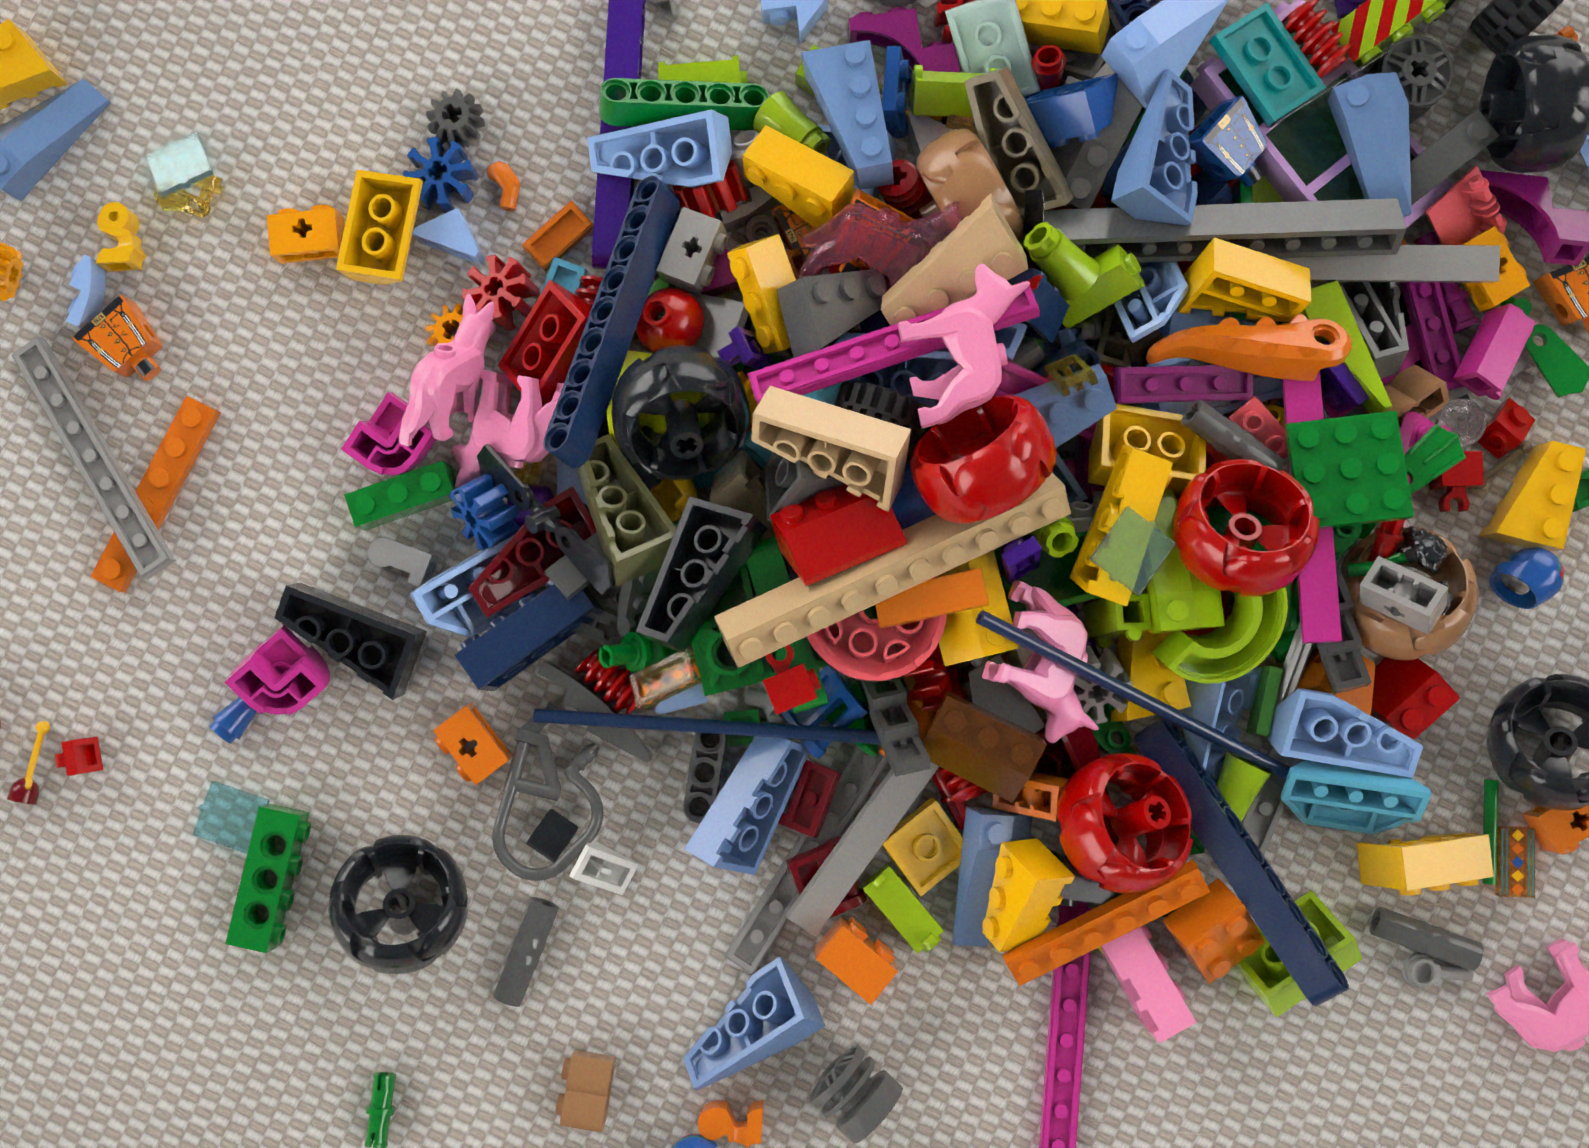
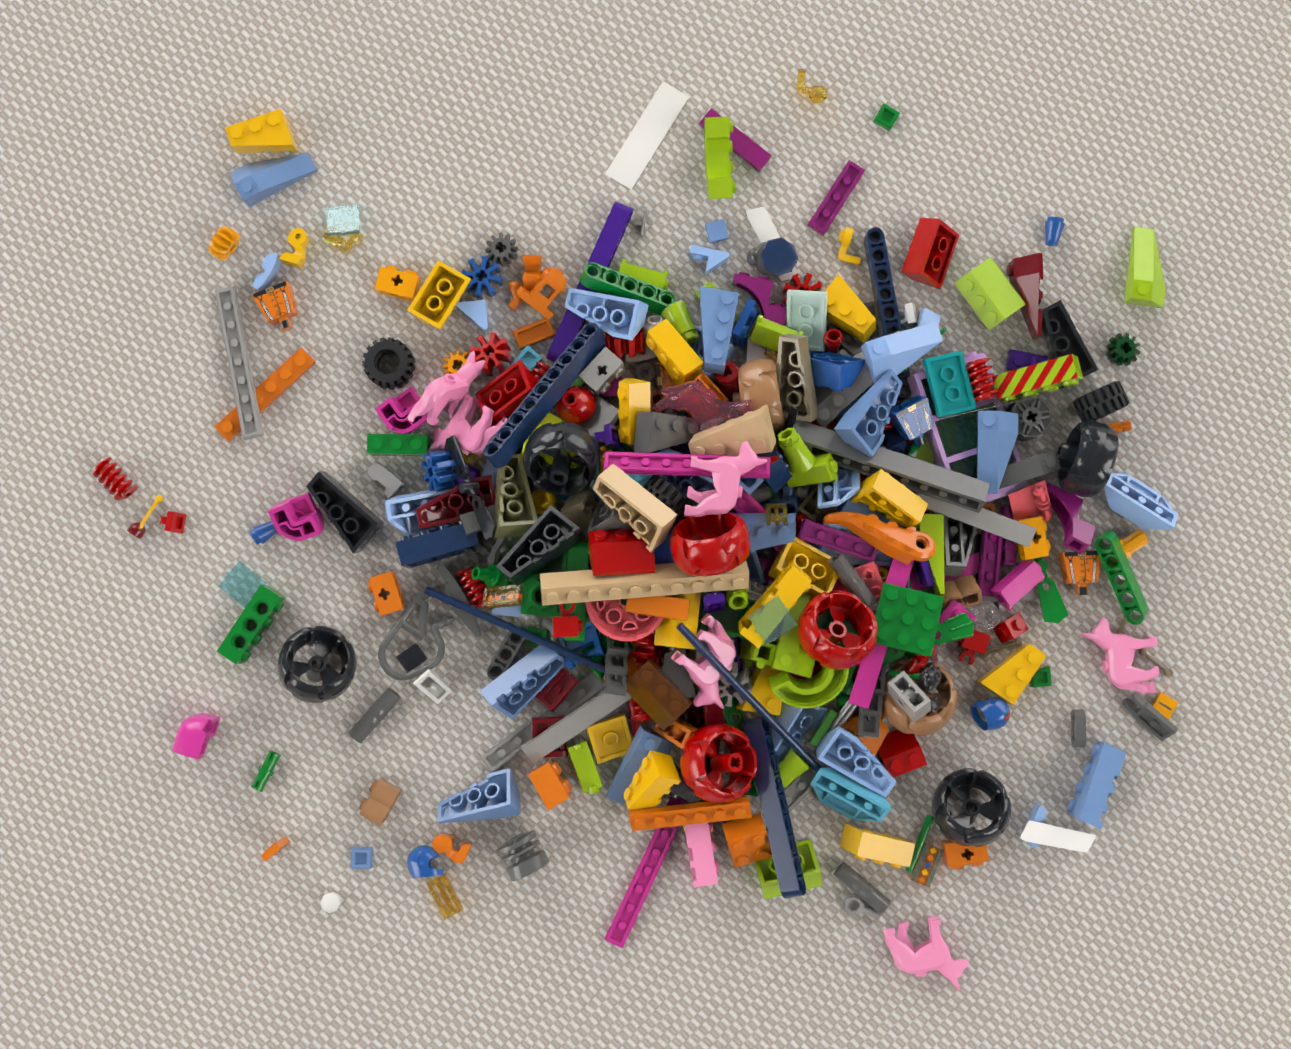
camera: 15 degrees right, 0 degrees up
none -> dark pink brick [172,713,220,759]
none -> black tyre [362,337,416,390]
none -> orange tile [516,267,568,320]
none -> orange leg [523,255,542,291]

